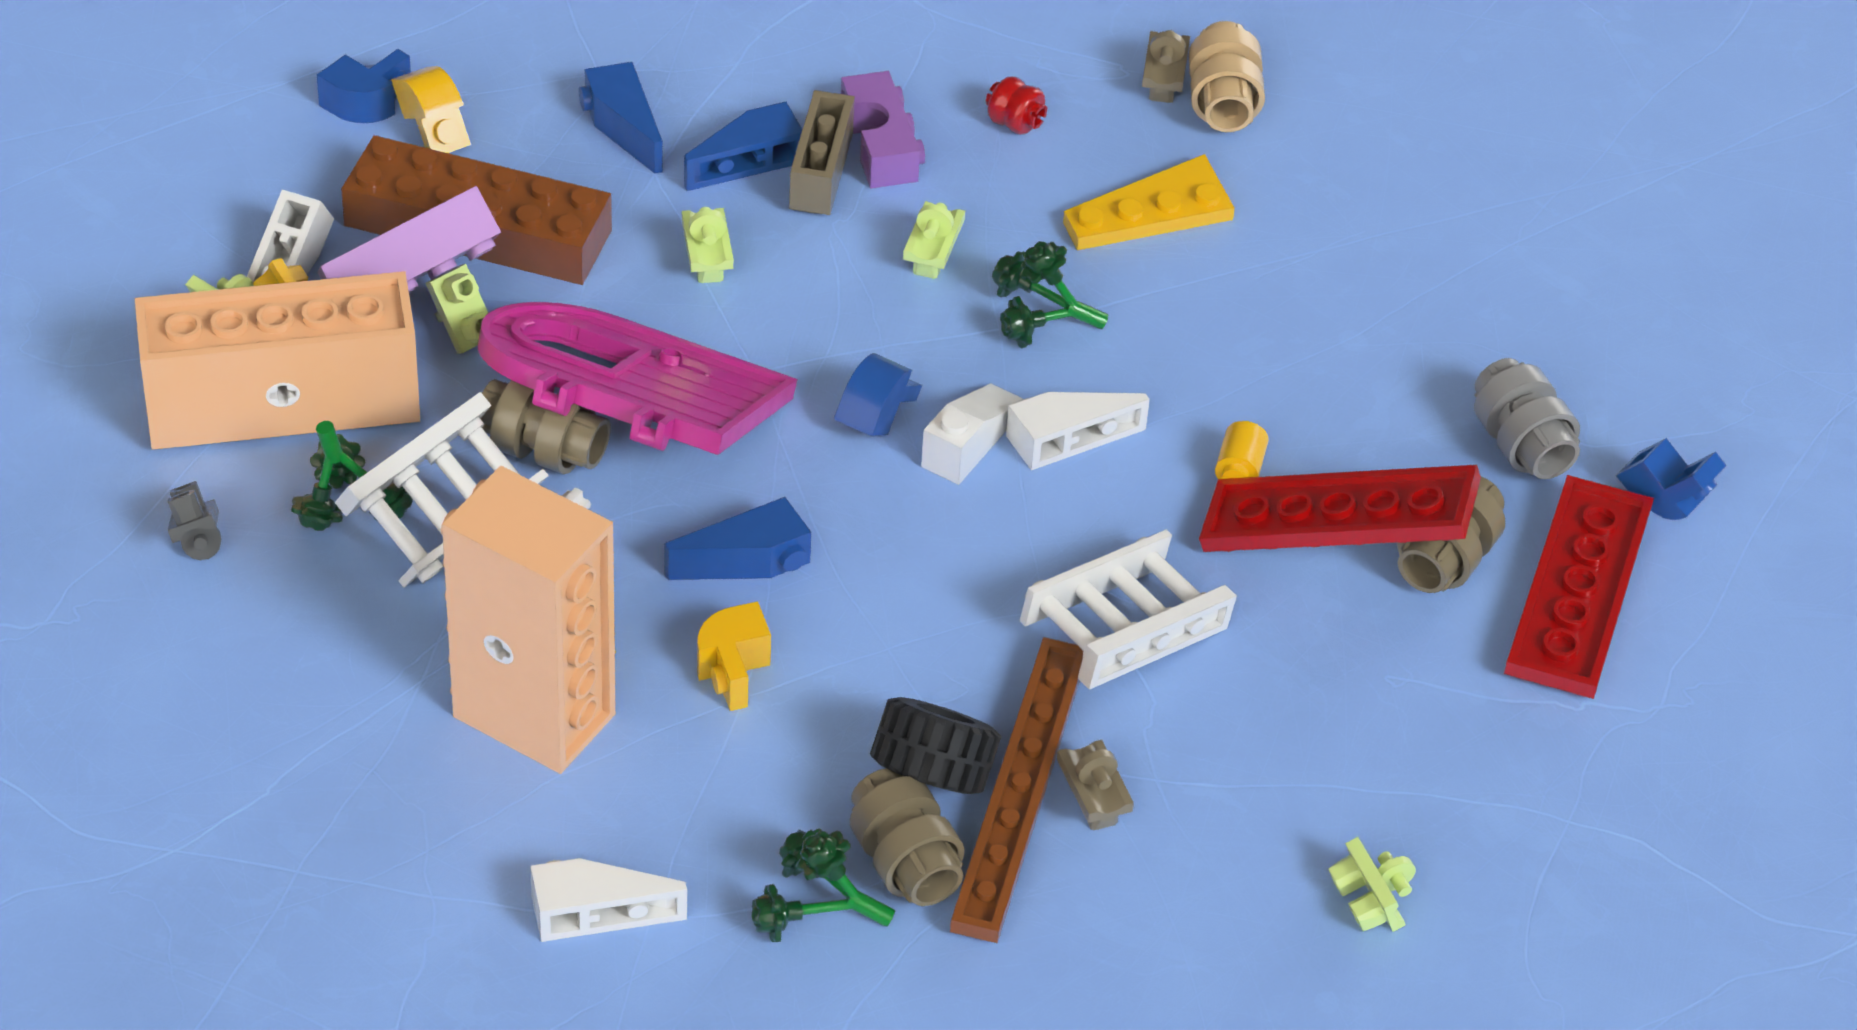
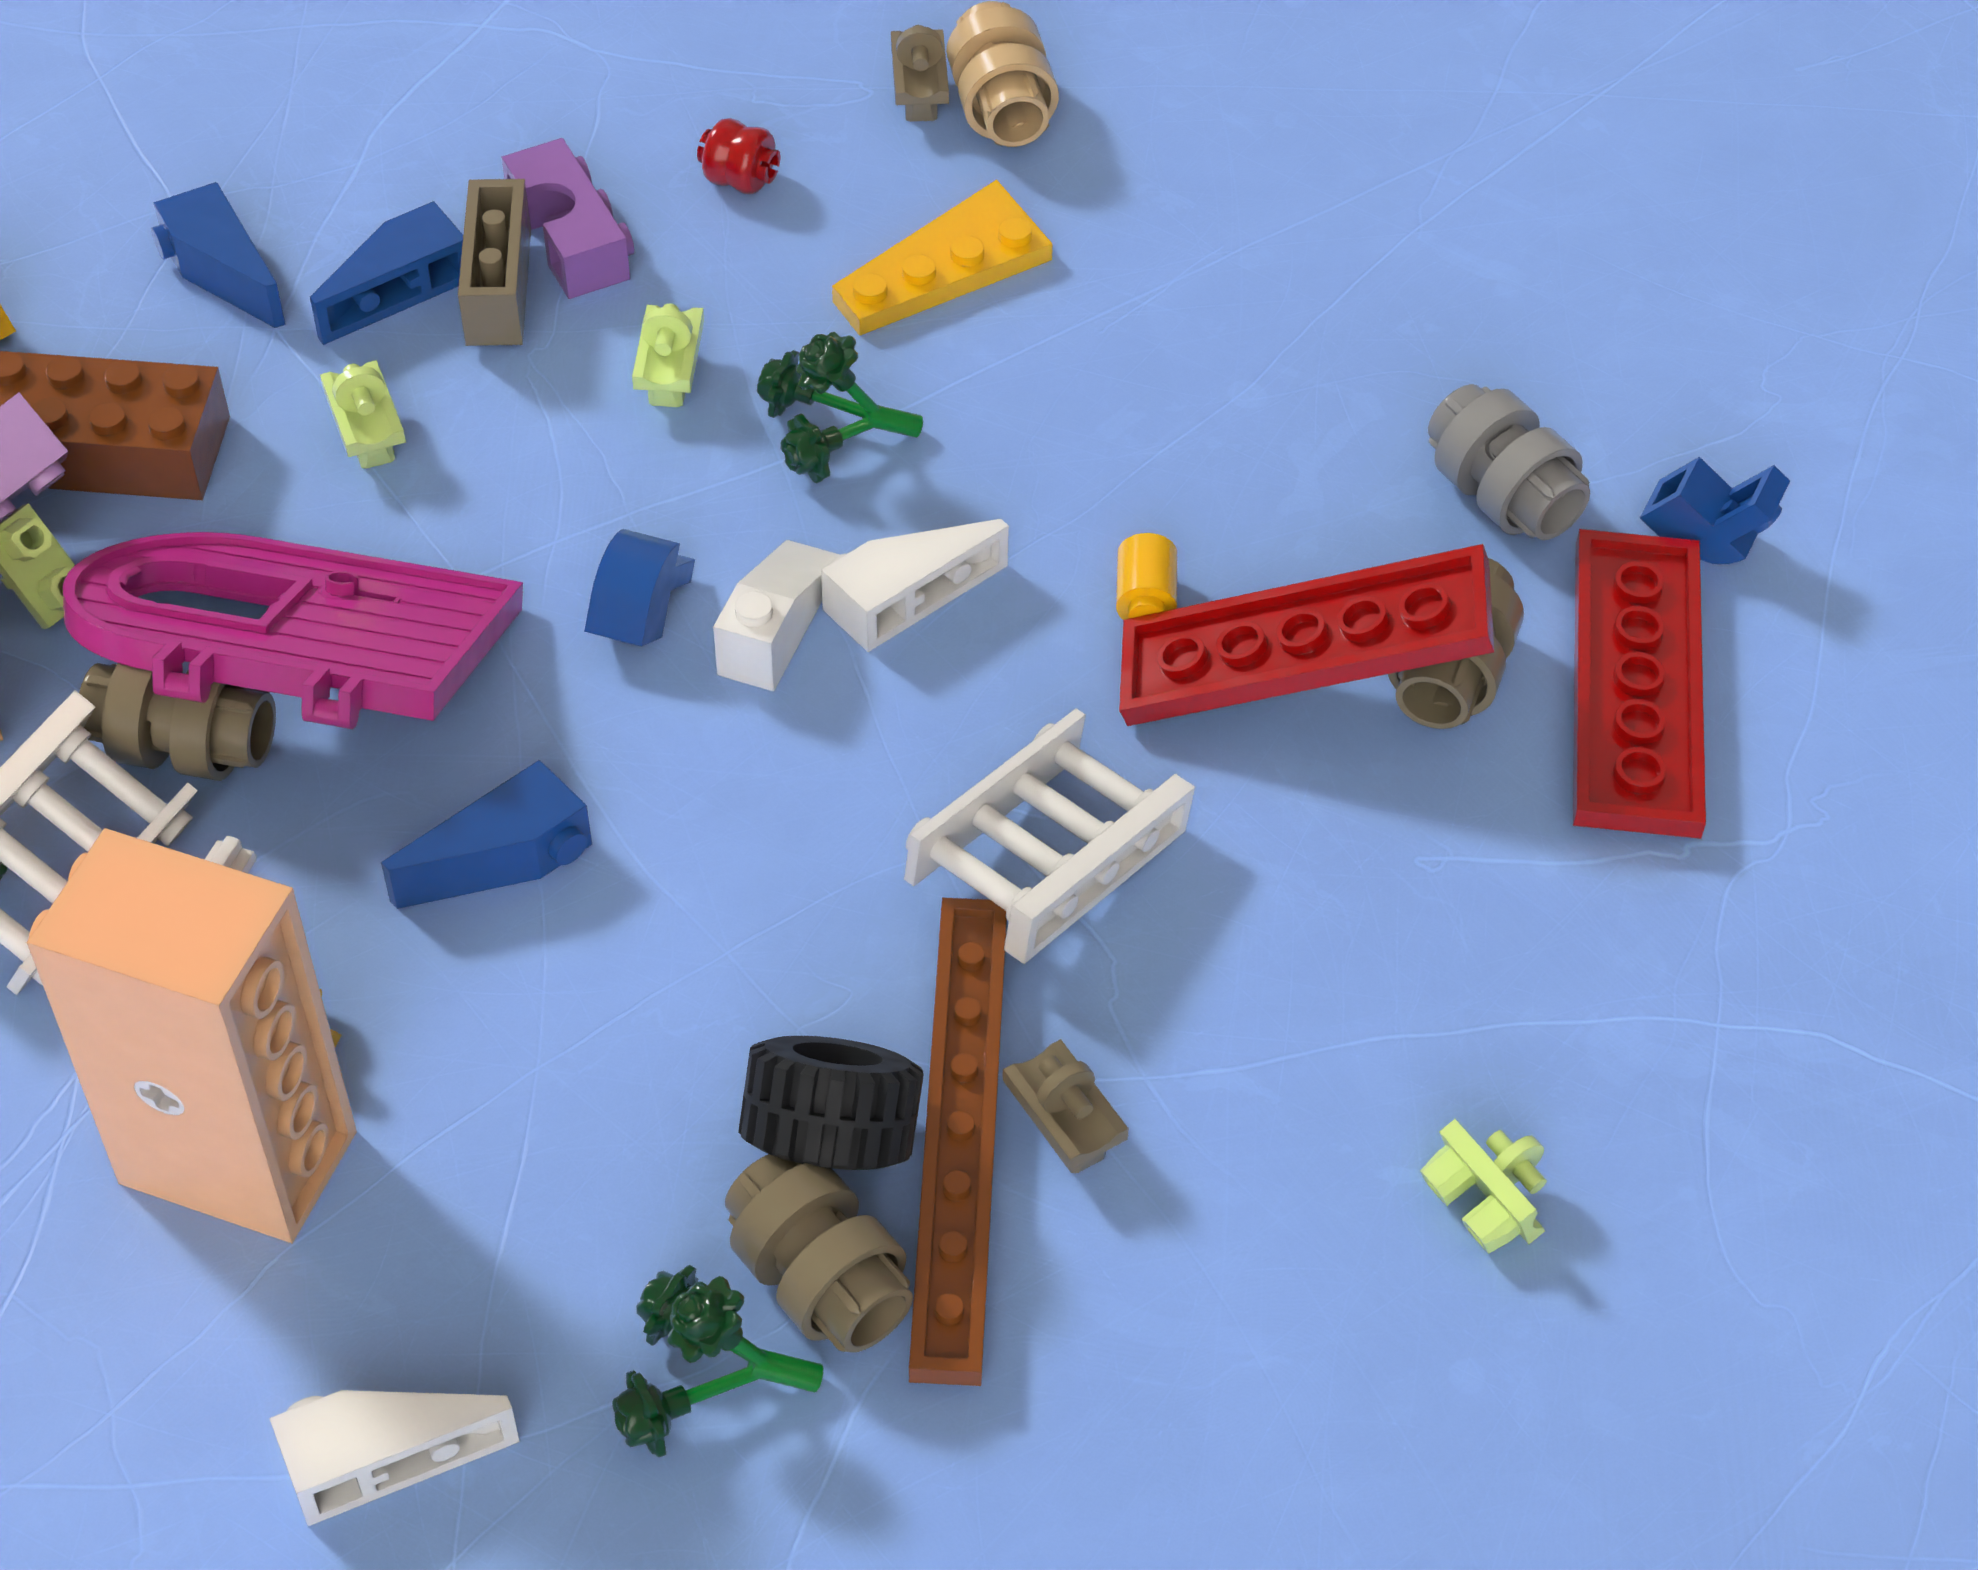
camera: 10 degrees left, 5 degrees up
yellow brick [697,601,771,711] -> none

